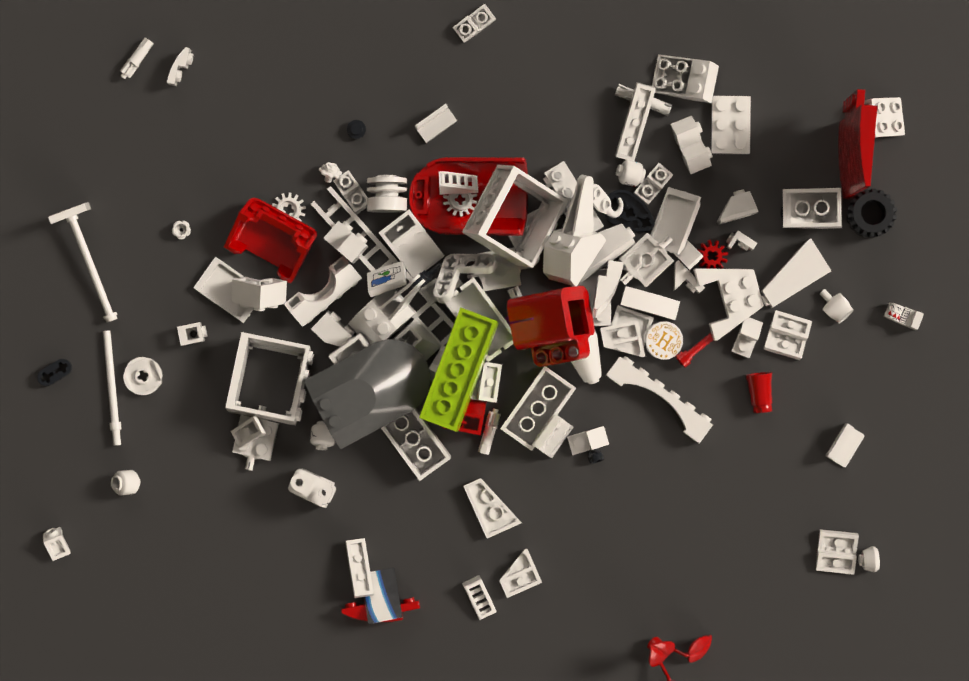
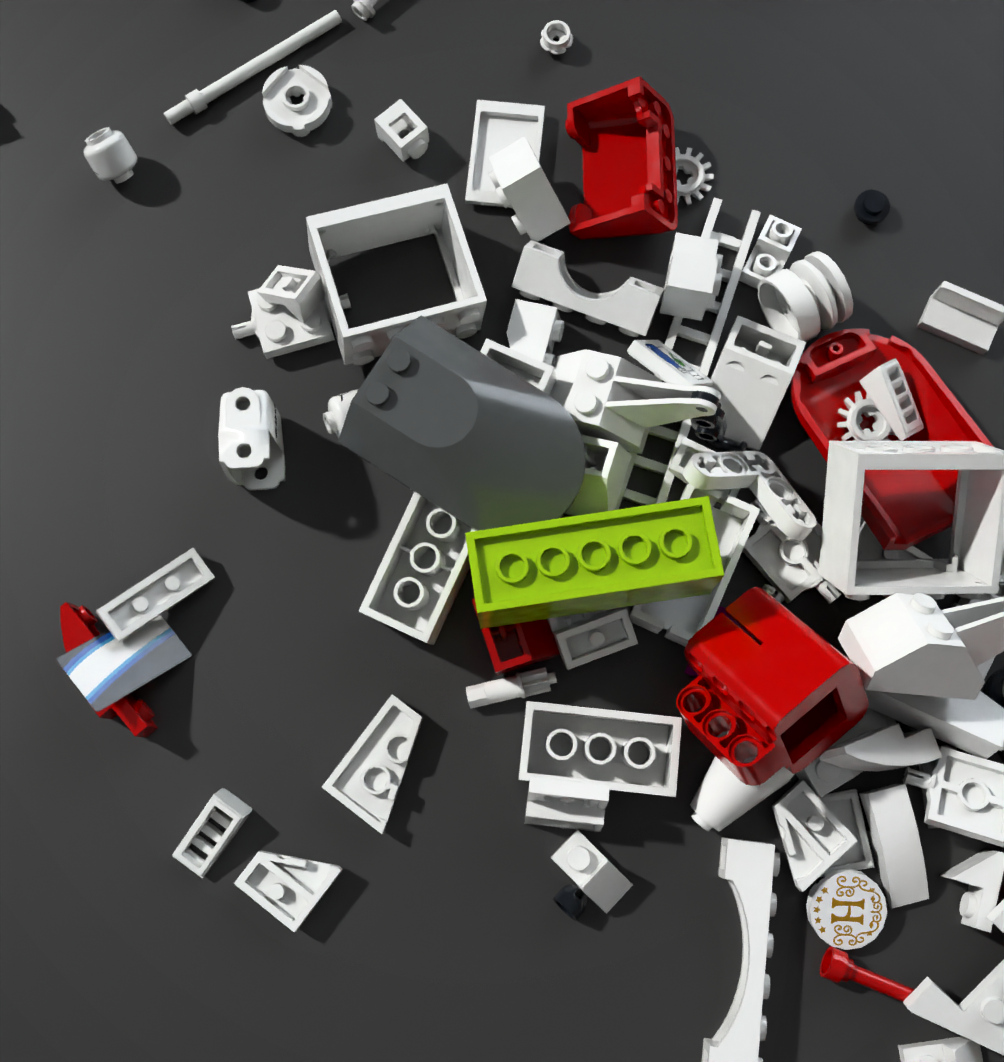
camera: 65 degrees right, 10 degrees down
white plant [319,162,342,183] -> none

